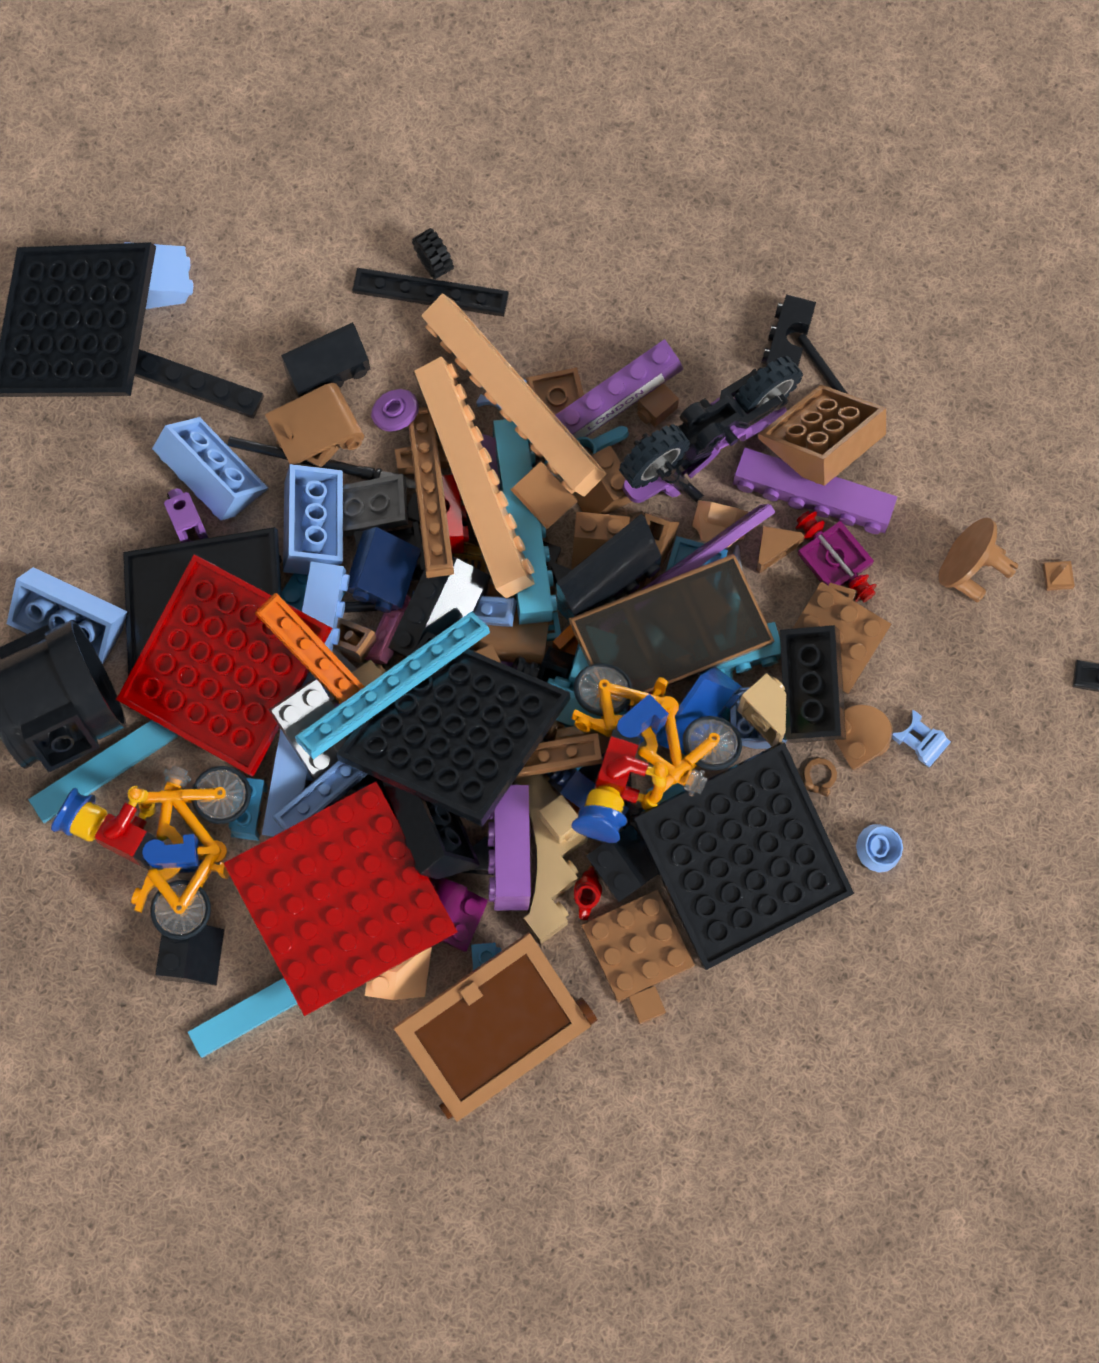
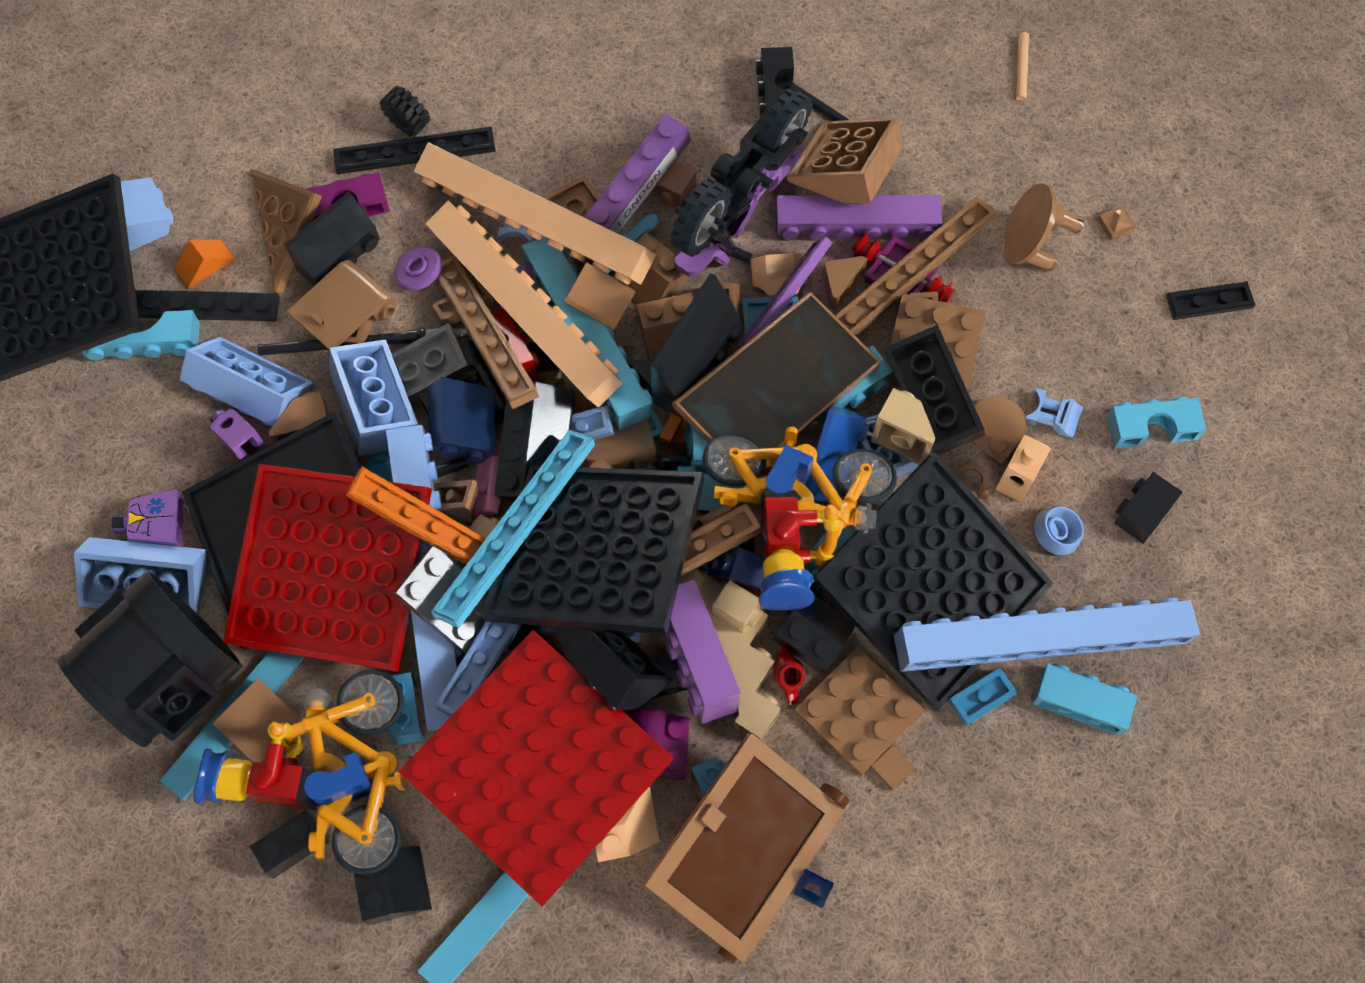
camera: 20 degrees left, 5 degrees down
none -> medium azure arch [81,310,200,361]
none -> medium lavender torso [112,490,185,547]
none -> orange slope [174,239,235,289]
none -> medium nougat tile [212,678,303,763]
none -> black brick [249,810,329,878]
none -> medium nougat tile [250,169,322,294]
none -> medium nougat slope [269,392,329,443]
none -> magenta arch [306,172,390,221]
none -> clear blue slope [793,869,834,908]
none -> medium nougat tile [821,196,997,349]
none -> light blue brick [894,598,1200,672]
none -> dark azure plate [948,668,1018,727]
none -> light nougat torso [995,435,1051,503]
none -> light nougat bar [1016,32,1029,101]
none -> medium azure brick [1032,663,1138,736]
none -> medium azure arch [1107,397,1206,448]
none -> black brick [1114,472,1183,544]

